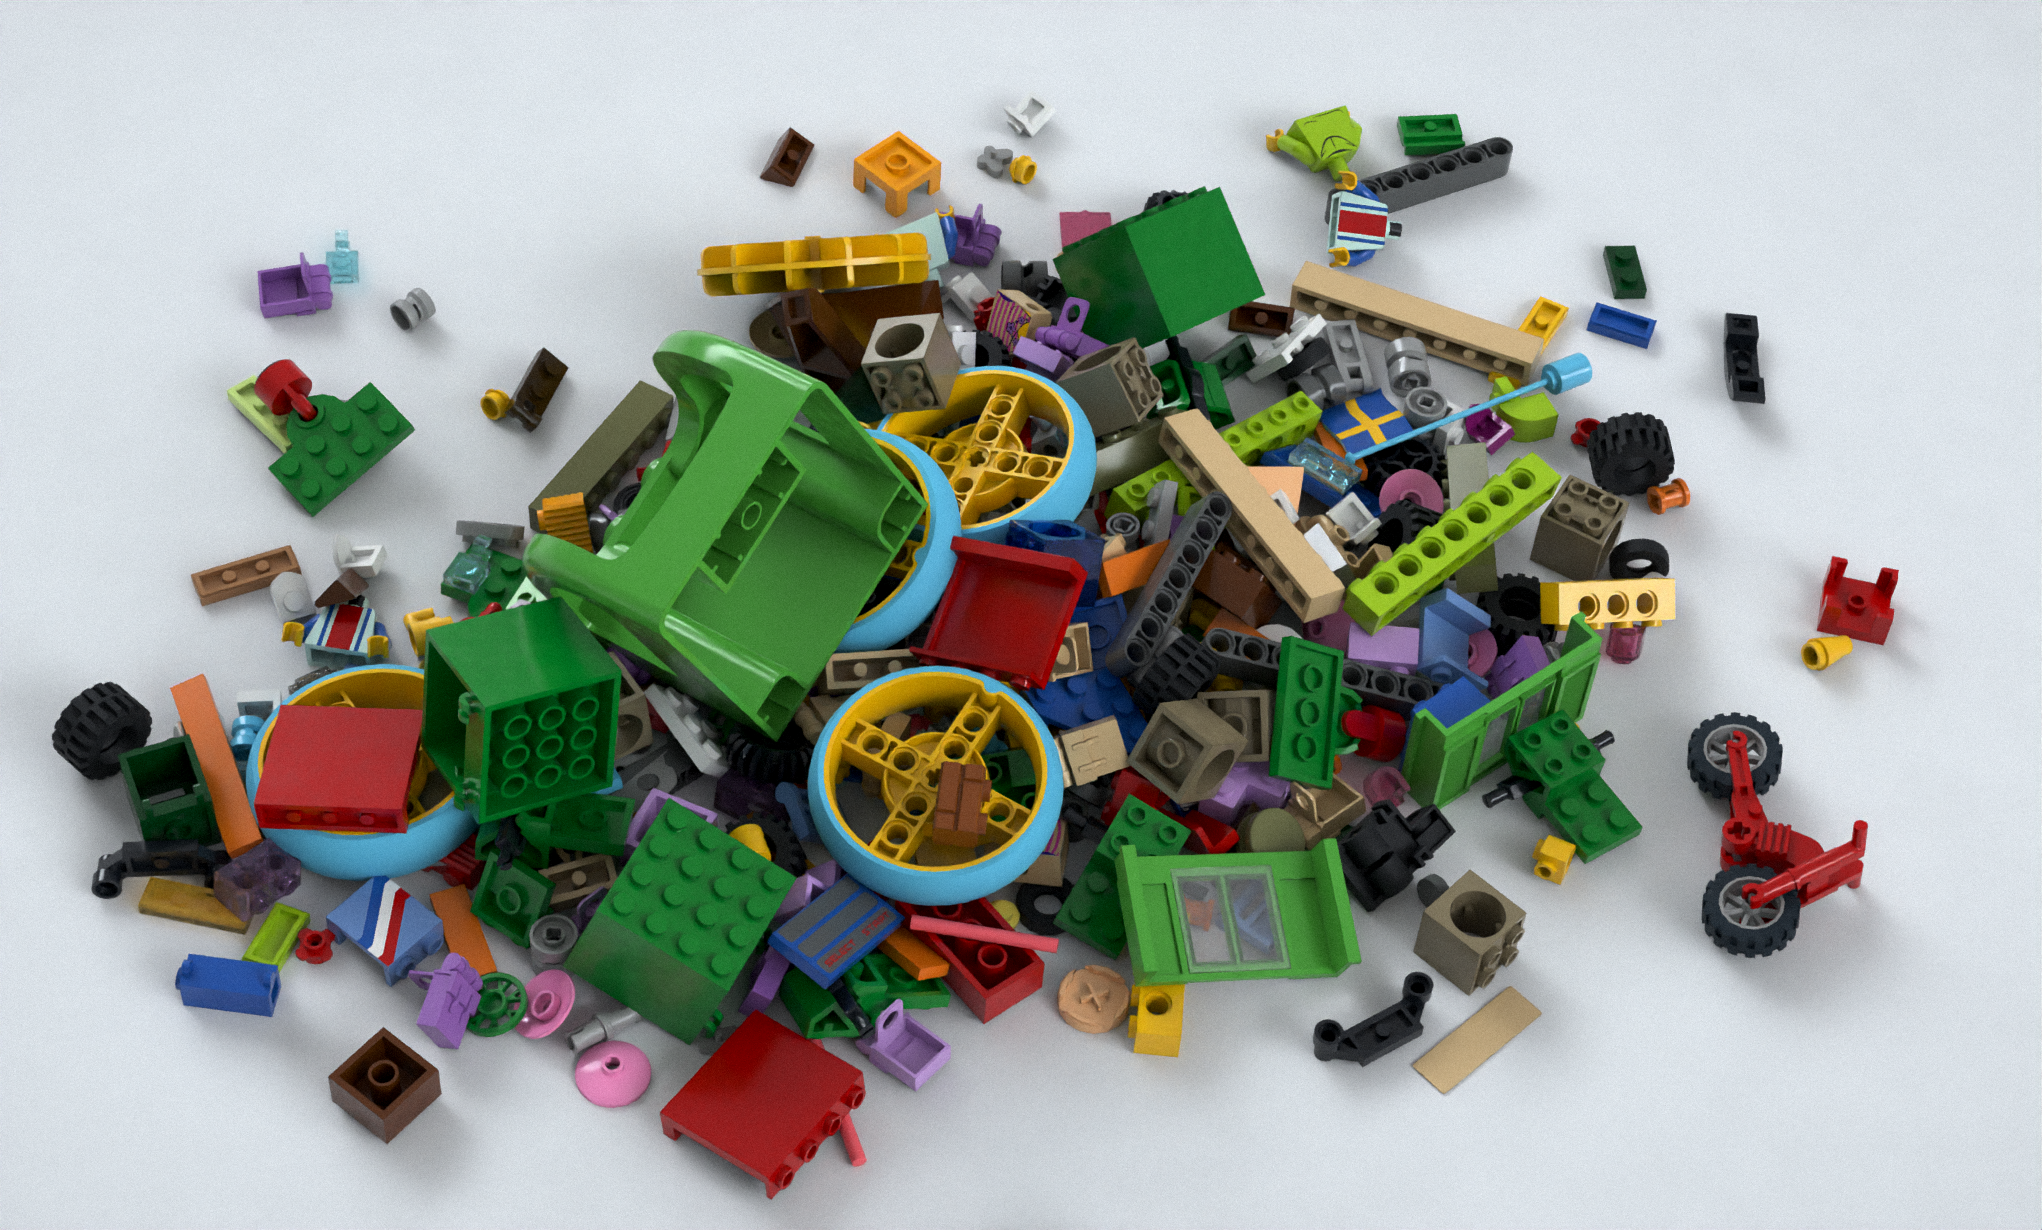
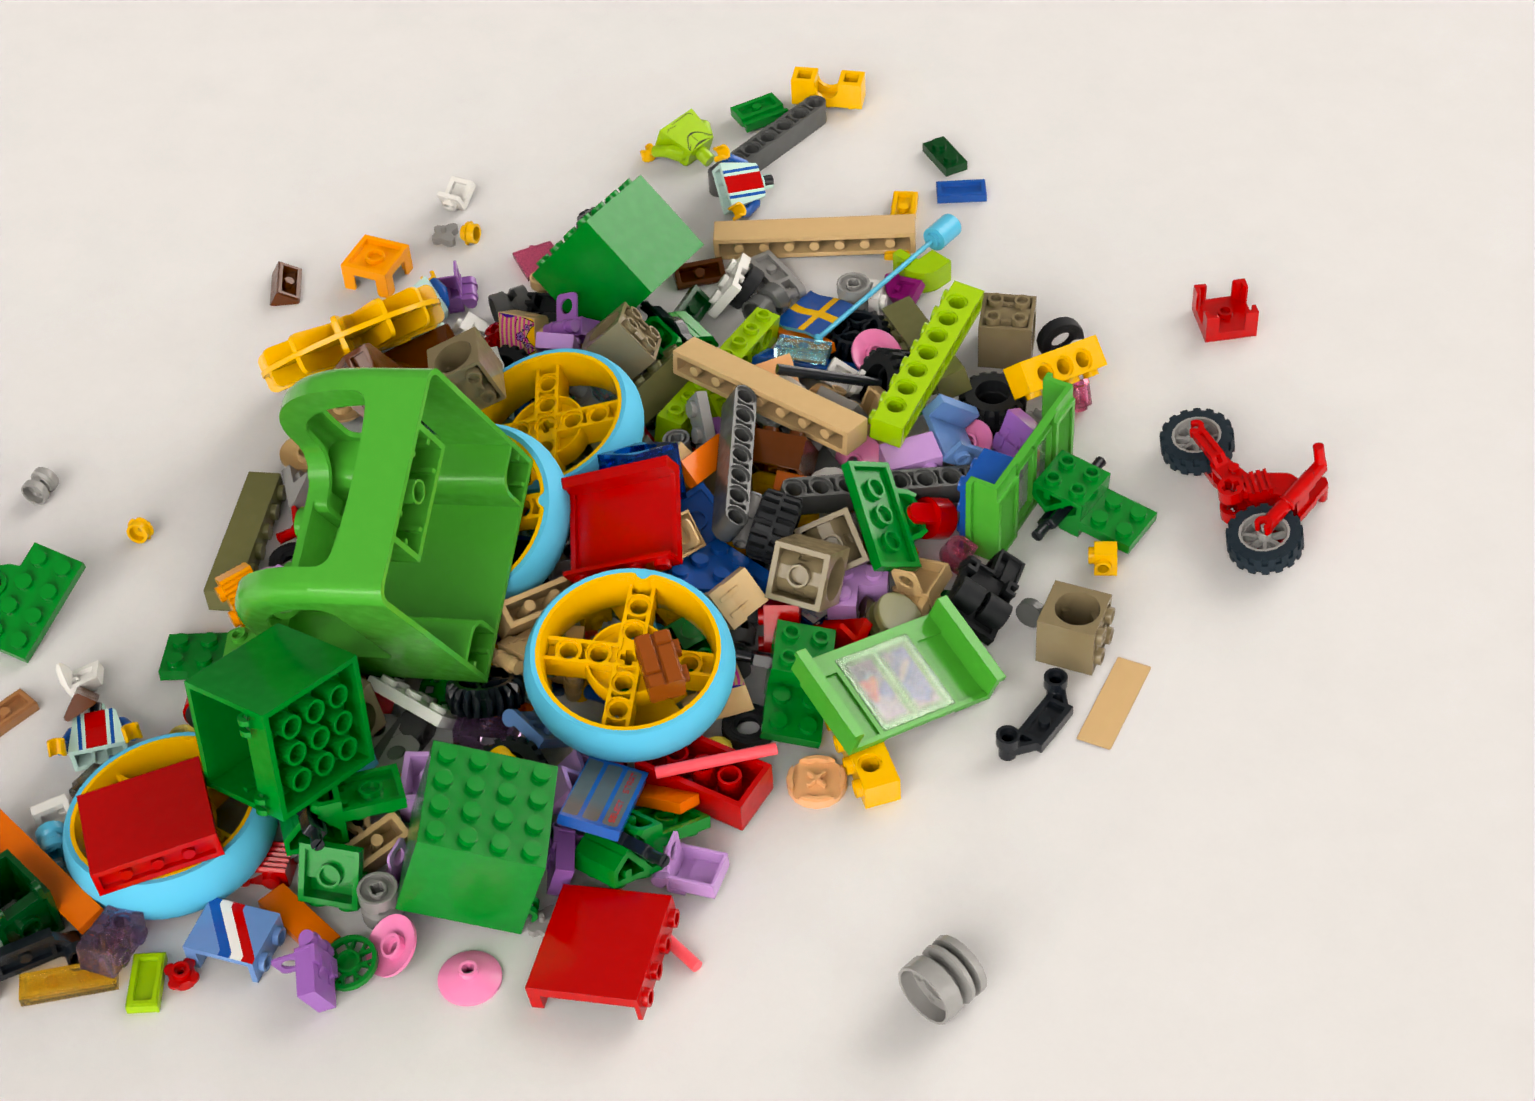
camera: 15 degrees left, 5 degrees down
blue brick [175,954,281,1017] -> none
white plate [269,572,316,624] -> none
reddish brown brick [328,1027,442,1144] -> none
yellow piece [403,607,453,657] -> none
clear light blue plate [443,534,493,595] -> none
light grey plate [456,520,525,546] -> none
dark brown plate [504,347,569,433] -> none
light grey pin [564,1004,641,1054] -> none
light grey wheel [1384,337,1432,398] -> none
red plate [1570,418,1600,448] -> none
black tyre [1587,412,1675,496] -> none
orange bush [1646,478,1690,515] -> none
black slope [1723,313,1766,404] -> none
yellow cone [1801,635,1853,671] -> none
none -> black bar [775,364,882,387]
none -> yellow arch [791,66,866,109]

